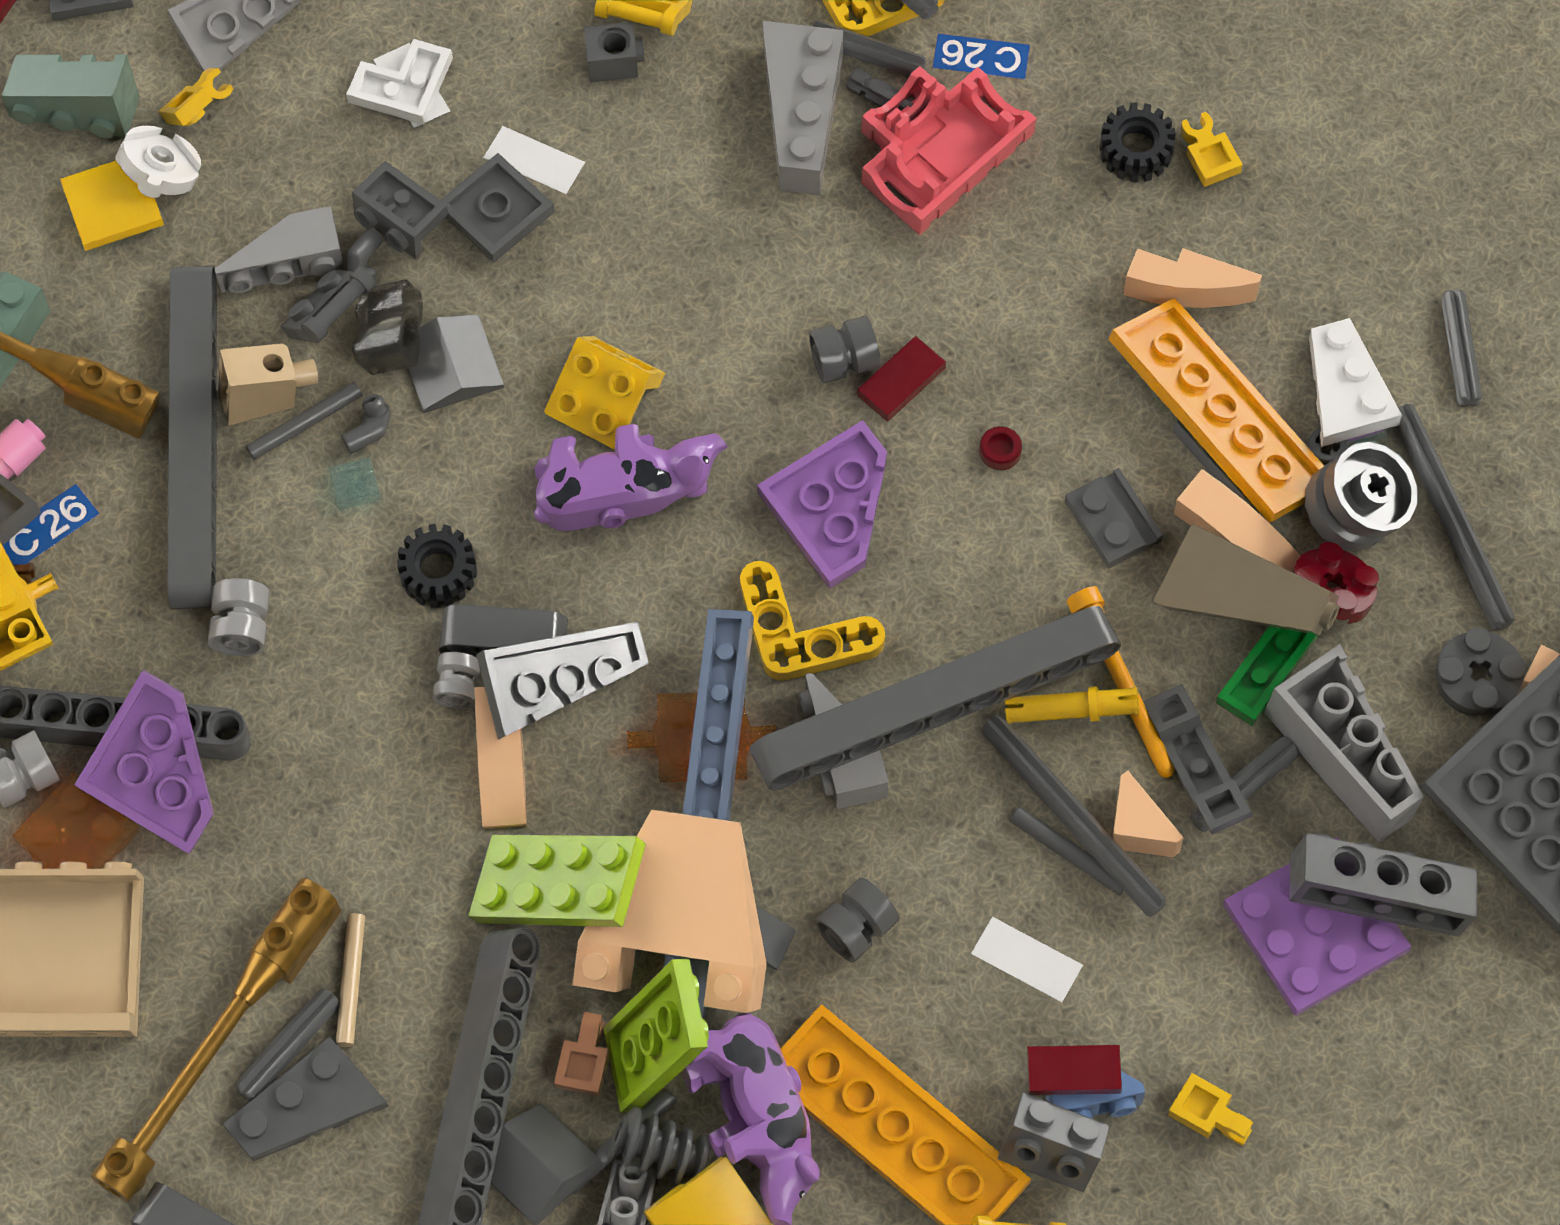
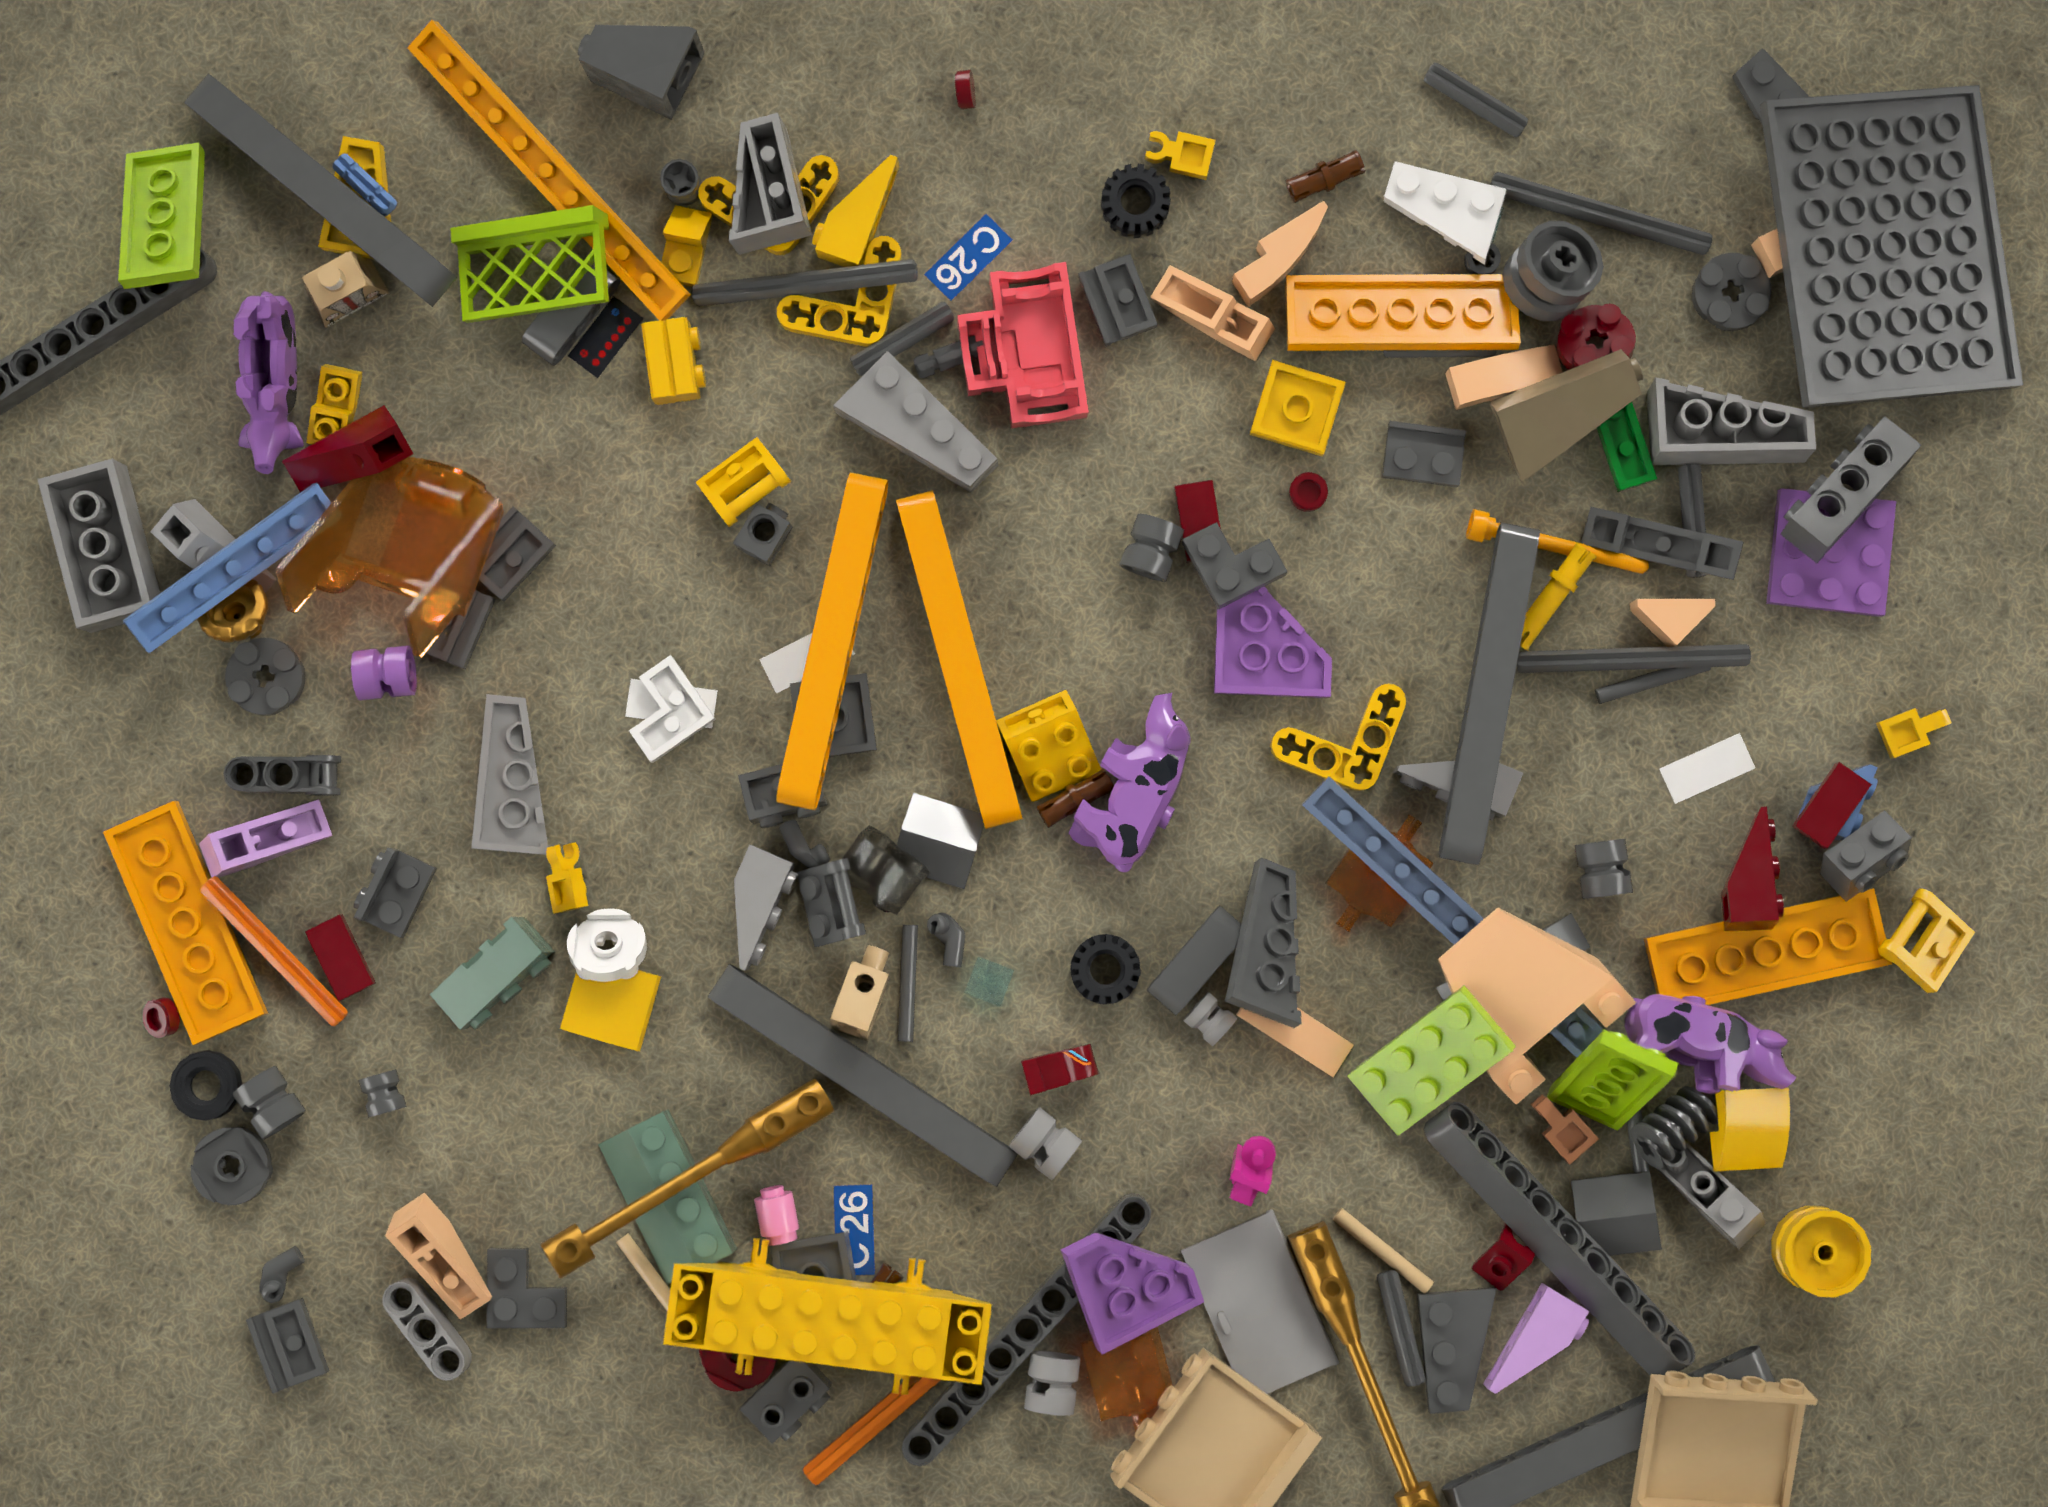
camera: 50 degrees left, 20 degrees up
none -> light orange beam [776,472,889,810]
none -> light orange beam [896,490,1023,829]
none -> dark red leg [1021,1044,1099,1095]
none -> reddish brown pin [1036,768,1114,828]
none -> dark grey plate [1078,254,1158,347]
none -> light nougat slope [1150,265,1275,362]
none -> light grey container [1180,1209,1339,1394]
none -> dark grey plate [1182,522,1288,610]
none -> dark pink hips [1229,1136,1276,1206]
none -> yellow plate [1249,360,1346,457]
none -> reddish brown pin [1285,150,1365,203]
none -> dark red bracket [1472,1223,1535,1291]
none -> lavender slope [1483,1283,1589,1394]
none -> dark red slope [1721,806,1784,931]

